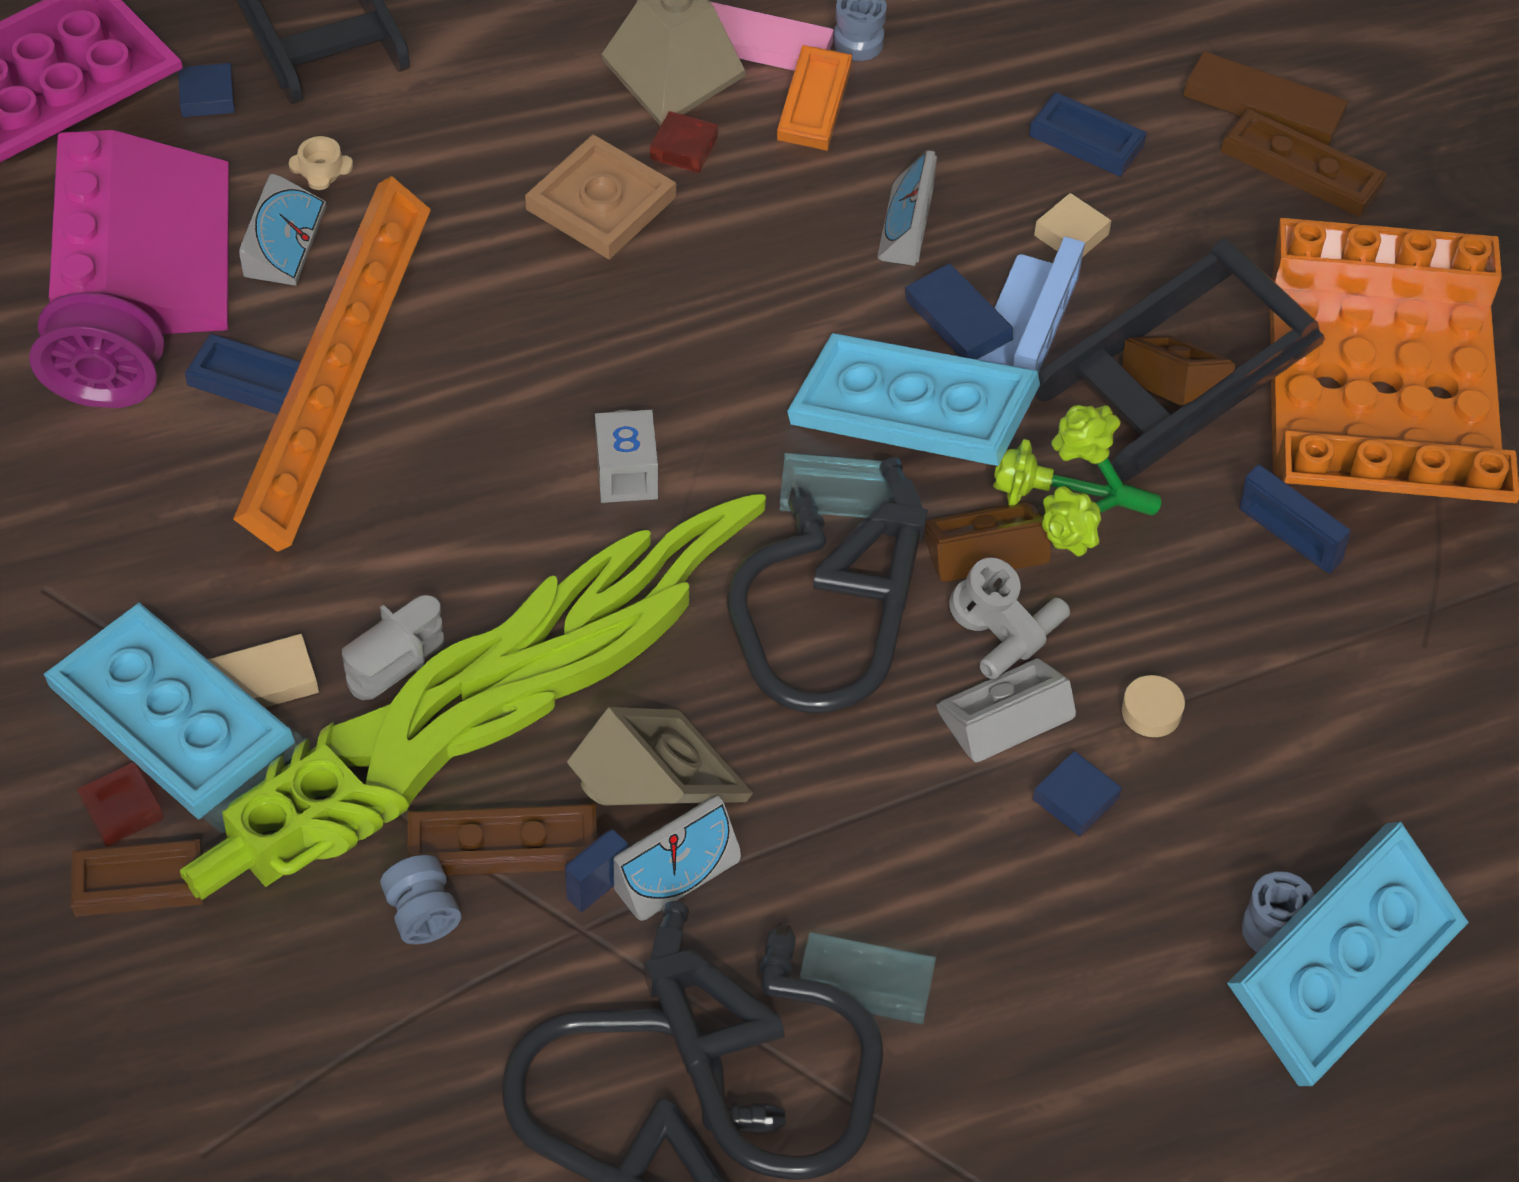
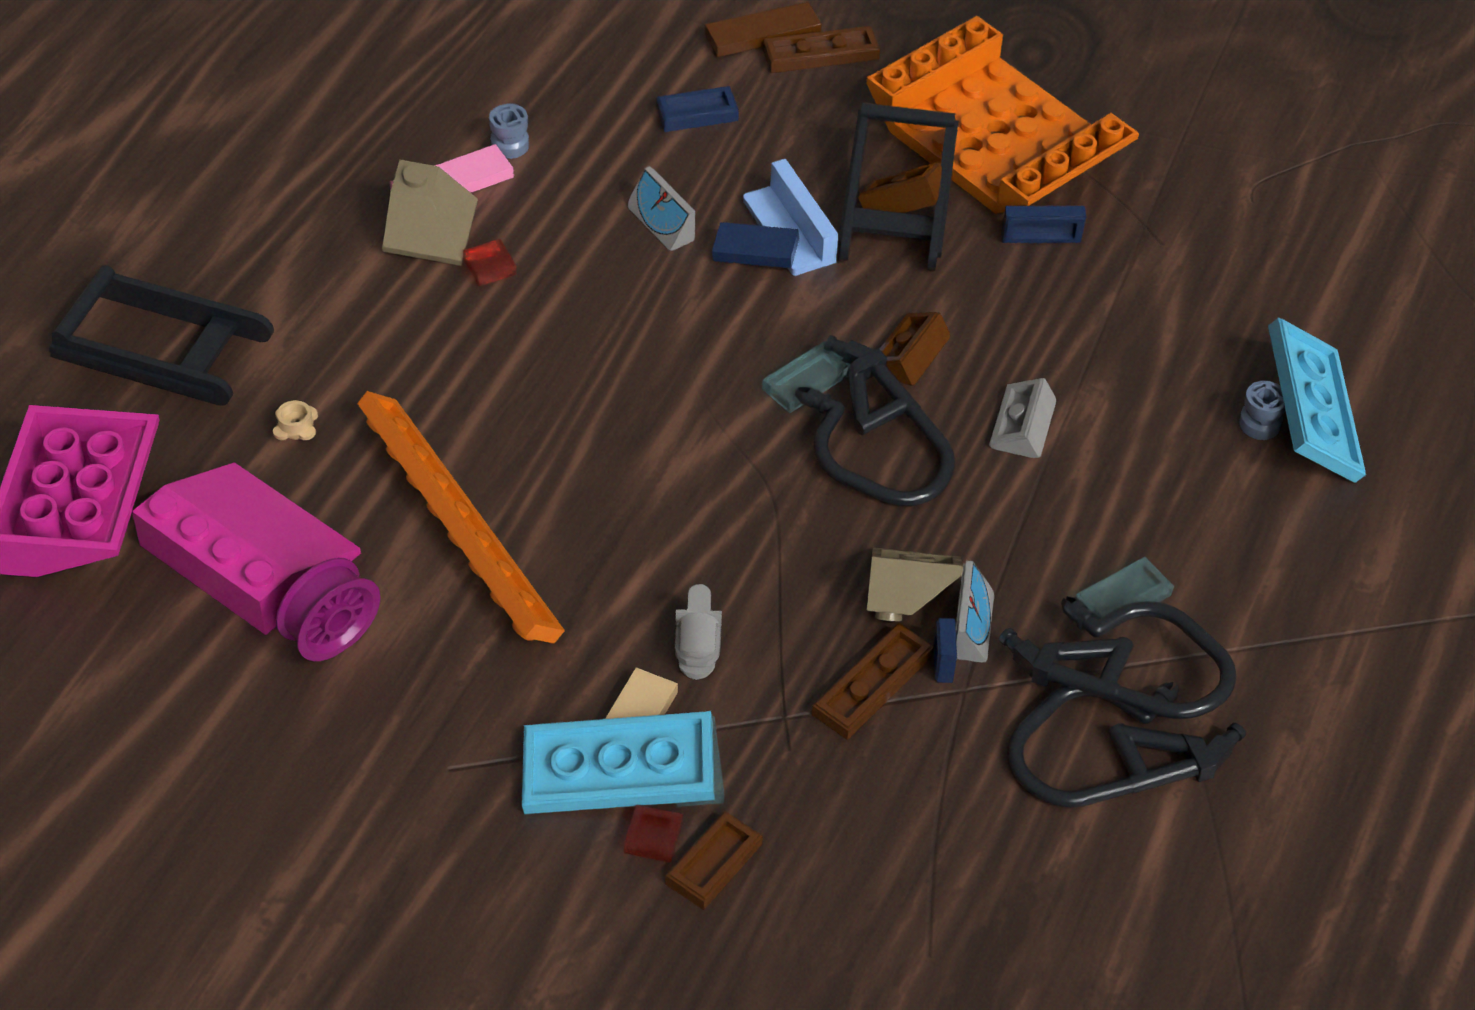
camera: 45 degrees left, 5 degrees down
dark blue tile [178,63,235,117] -> none
lime piece [180,494,766,900] -> none
dark blue tile [185,333,301,415] -> none
slope [239,174,327,286] -> none
sand blue wheel [380,855,461,945] -> none
medium nougat plate [525,134,676,260] -> none
light grey brick [595,410,658,503] -> none
orange tile [777,45,853,151] -> none
medium azure tile [787,333,1040,466] -> none
light grey piece [949,558,1070,679] -> none
lime plant [993,405,1161,557] -> none
dark blue tile [1033,751,1122,837] -> none
tan tile [1034,193,1112,256] -> none
tan tile [1122,675,1185,737] -> none

